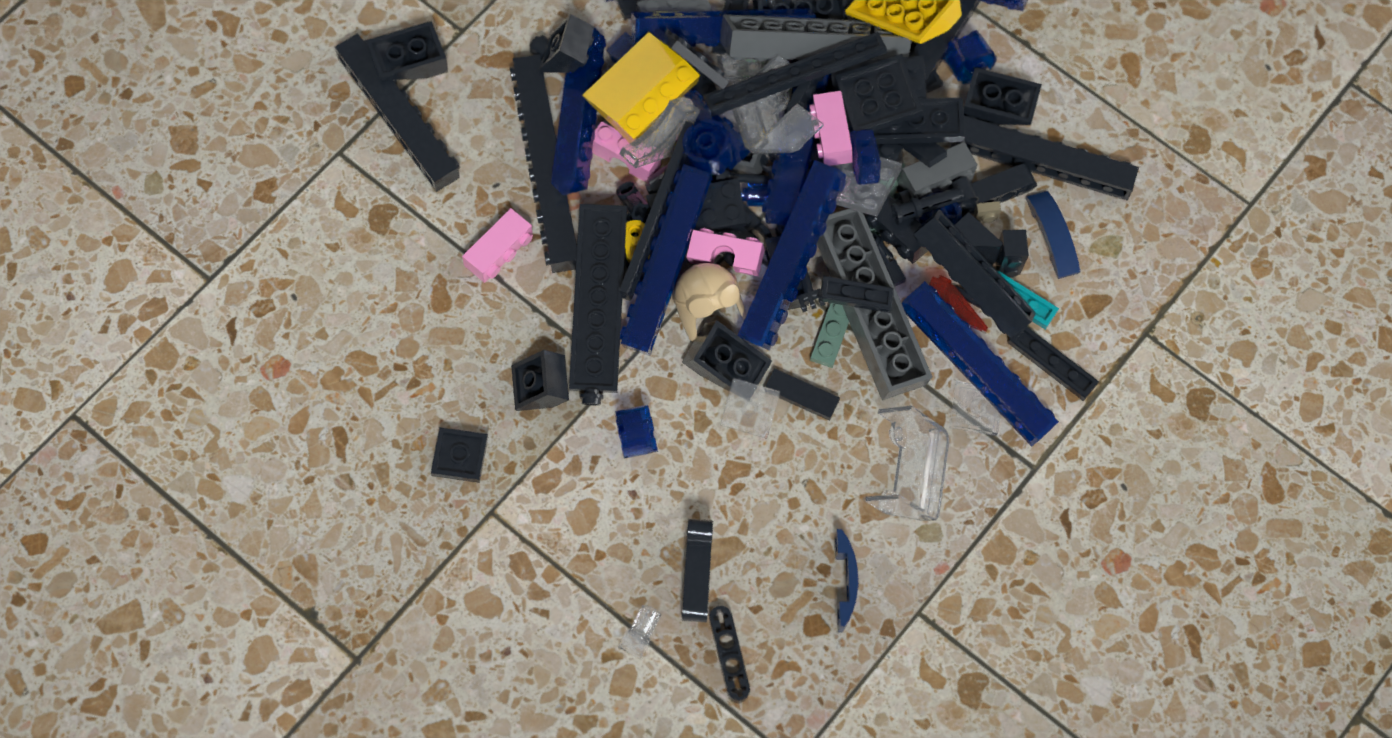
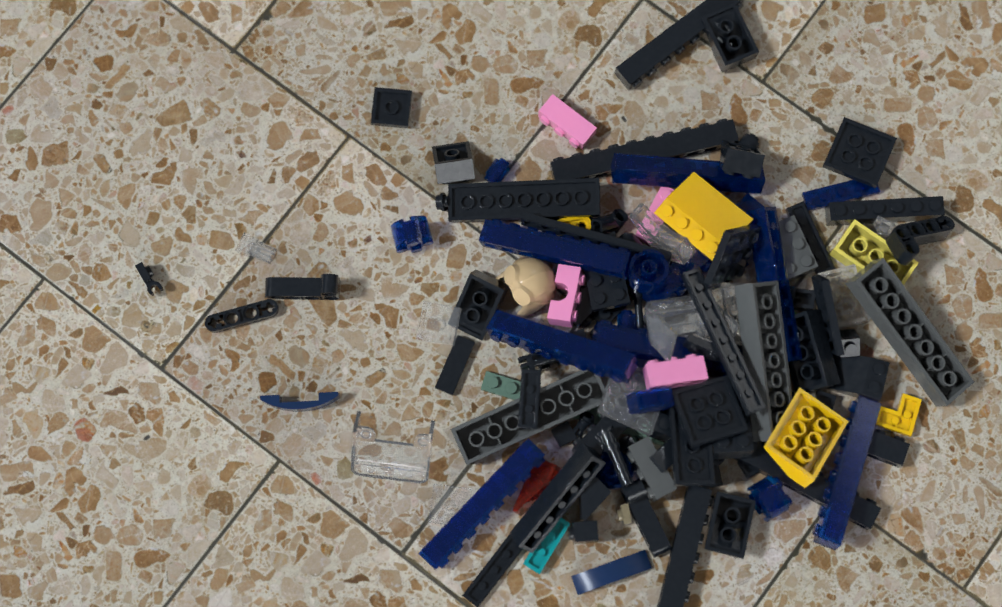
camera: 90 degrees right, 10 degrees up
none -> clear blue brick [484,158,511,182]

